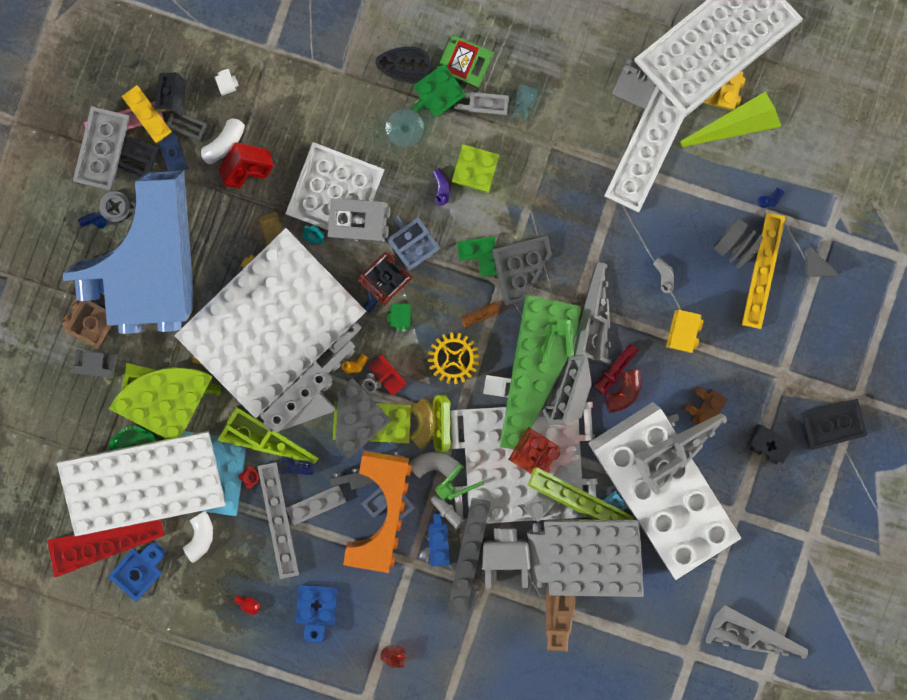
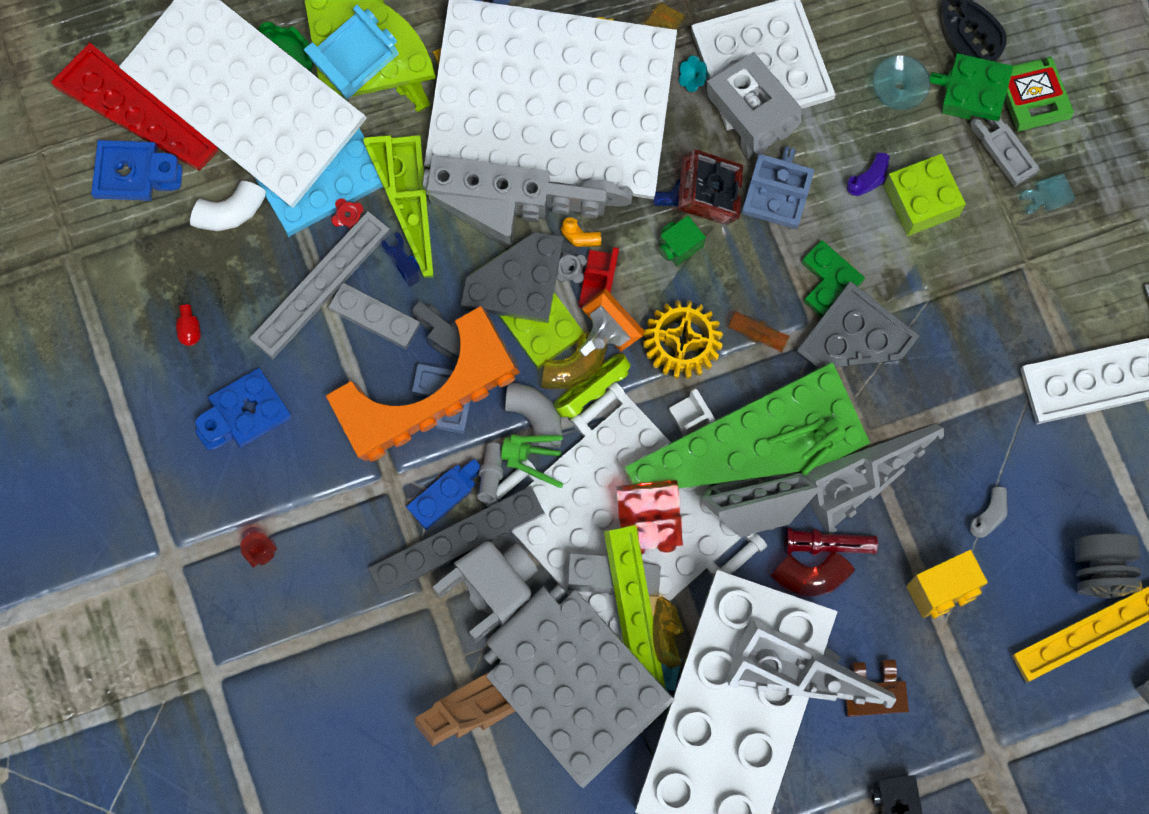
camera: 50 degrees right, 15 degrees down
none -> medium azure panel [304,5,399,99]
none -> piece [578,288,645,357]
none -> clear yellow slope [653,596,684,669]

